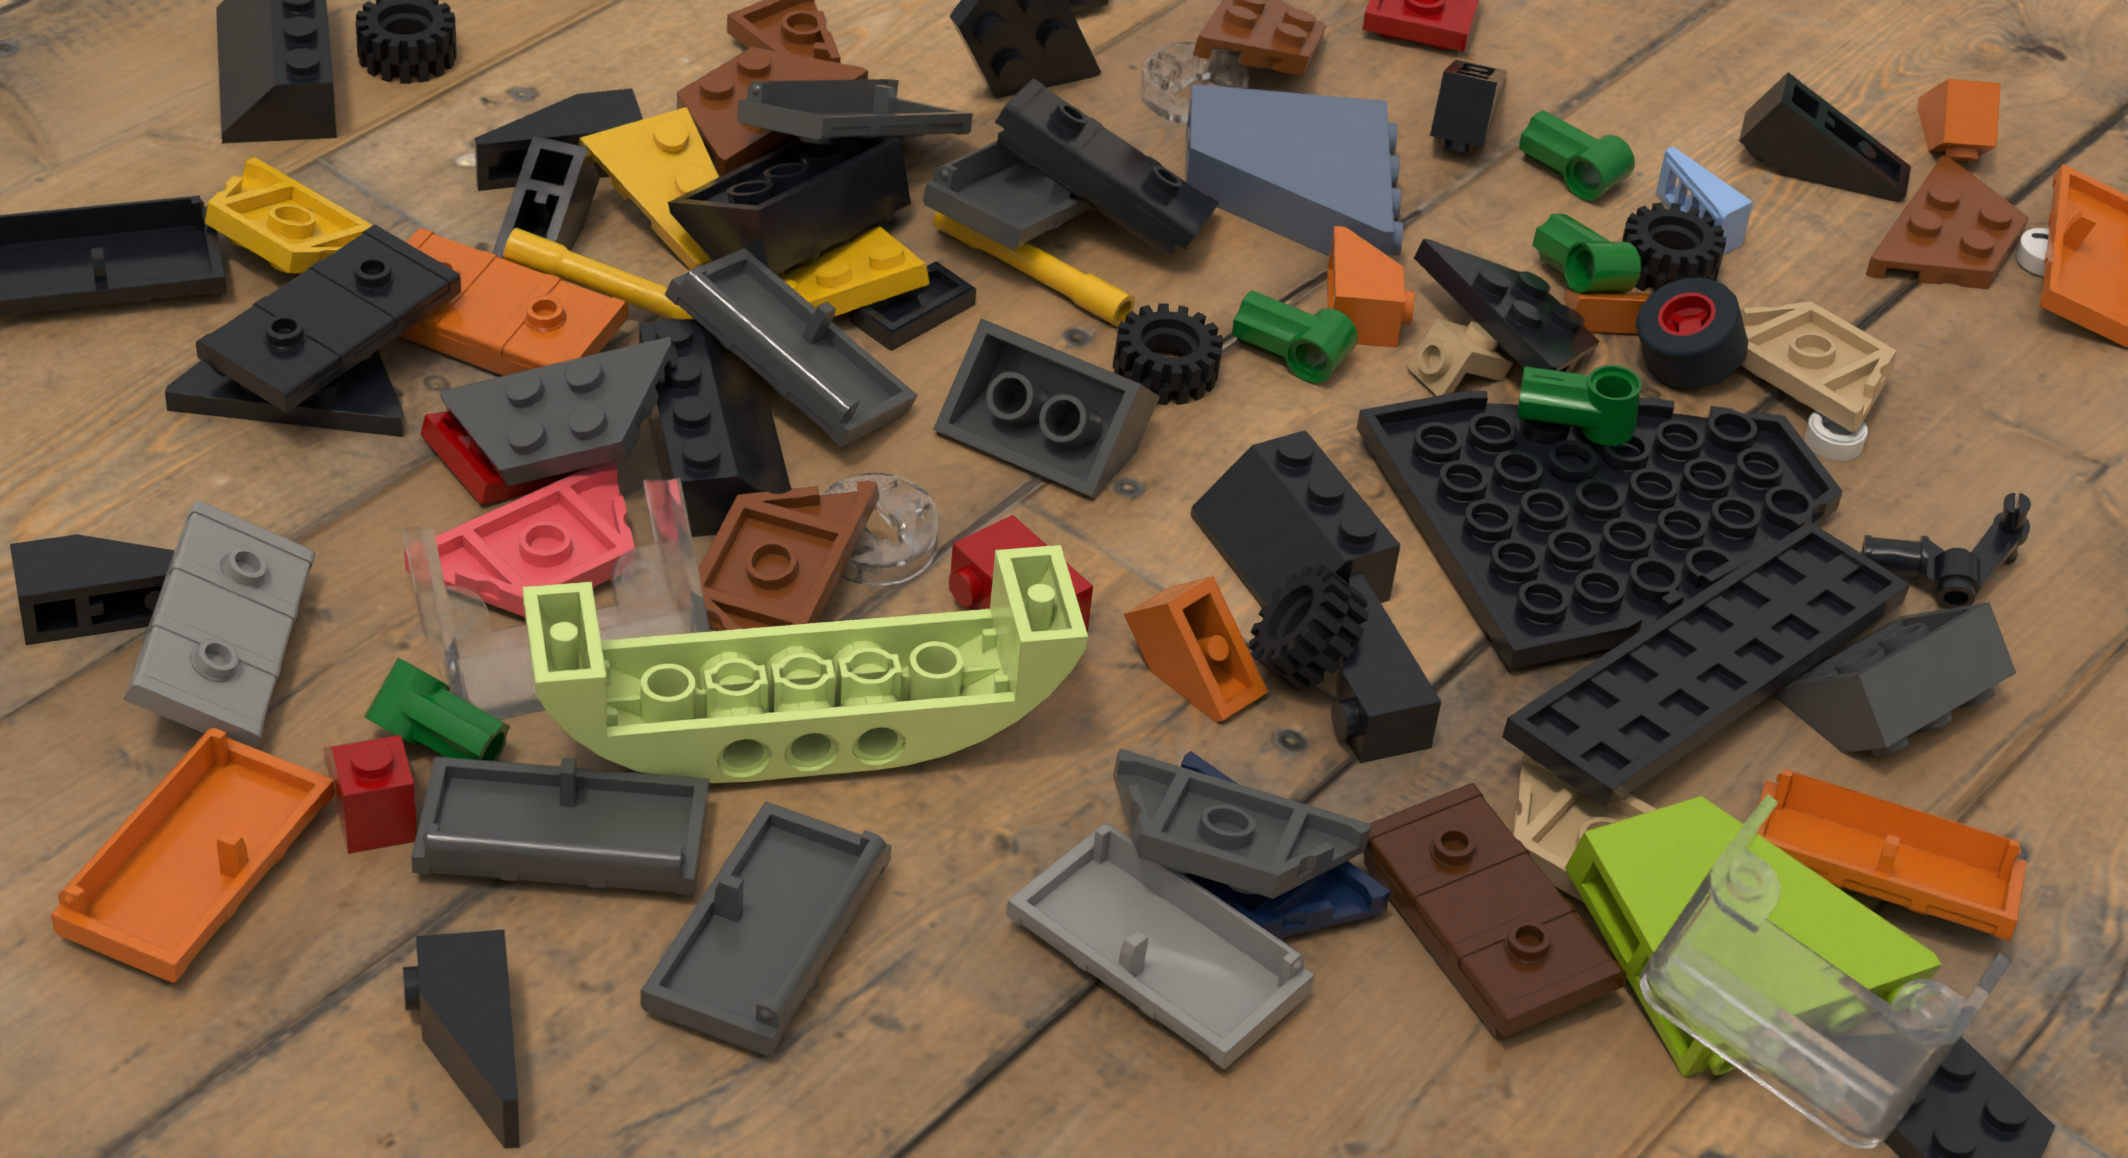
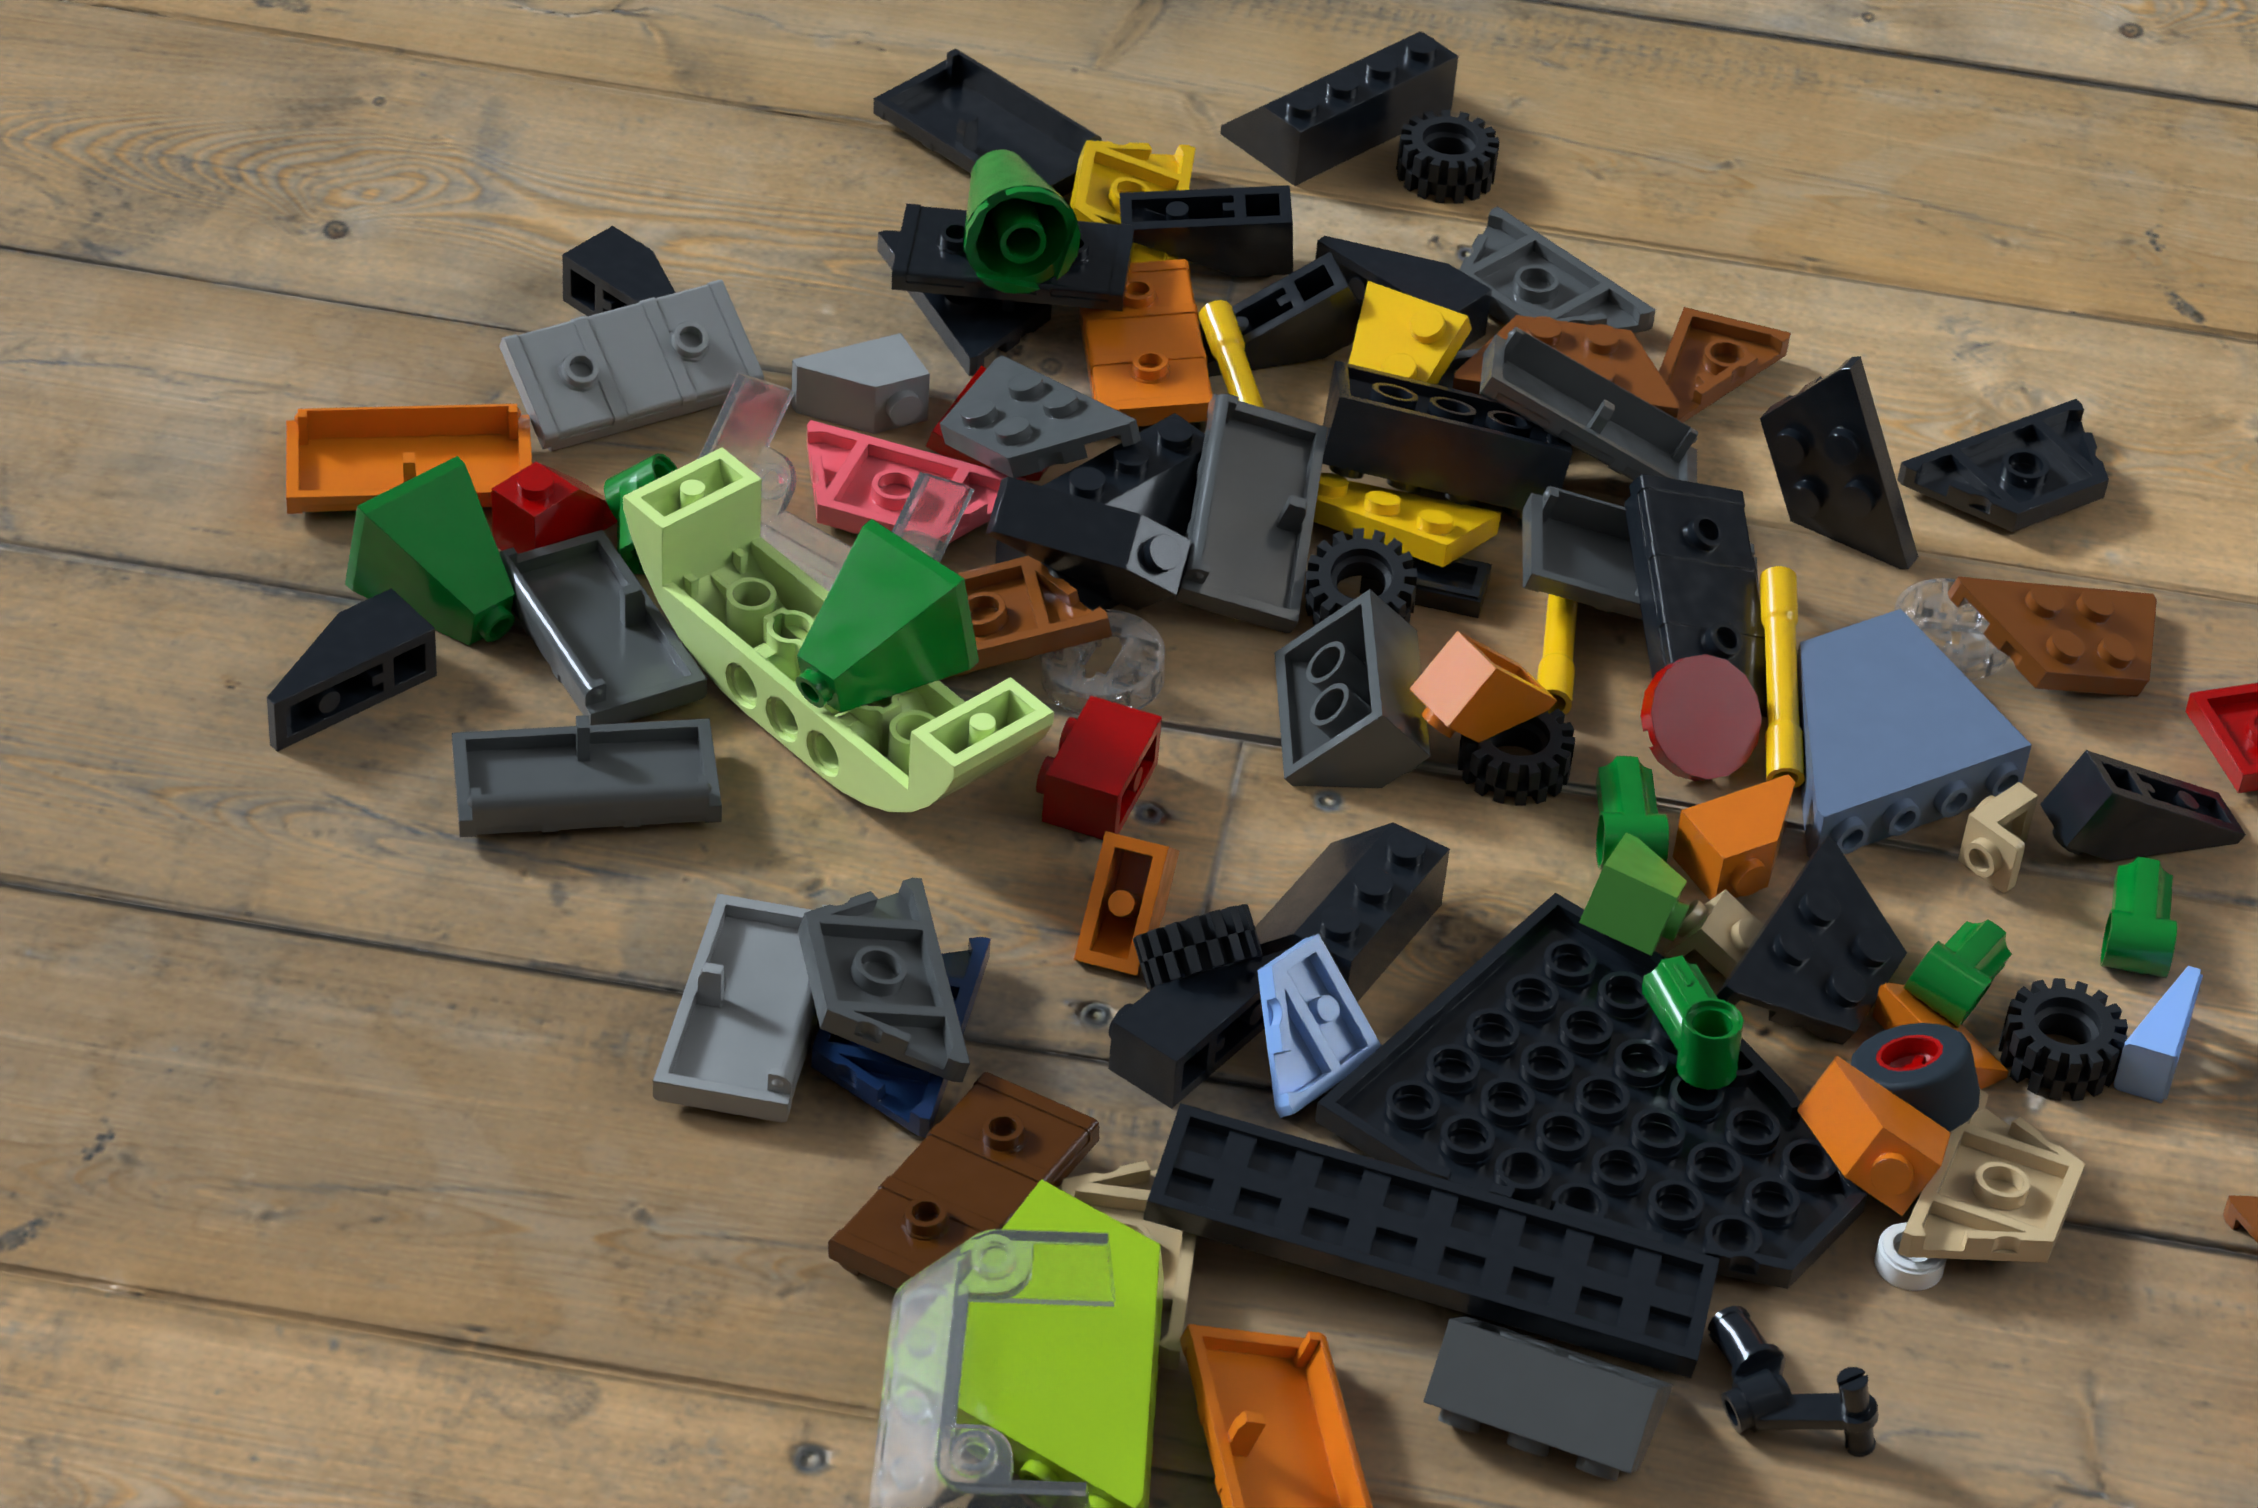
camera: 60 degrees right, 0 degrees up
none -> green slope [345,456,515,645]
none -> light grey slope [791,333,930,434]
none -> green slope [796,519,979,713]
none -> green cone [963,150,1081,293]
none -> black slope [986,477,1191,611]
none -> black slope [1120,185,1293,277]
none -> light blue wing [1257,934,1382,1118]
none -> black tyre [1305,528,1417,626]
none -> orange slope [1409,631,1557,743]
none -> dark grey wing [1459,206,1656,333]
none -> bright green slope [1579,833,1690,956]
none -> tile [1640,654,1762,782]
none -> yellow piece [1760,566,1805,788]
none -> orange slope [1797,1056,1951,1216]
none -> tan bracket [1958,782,2038,893]

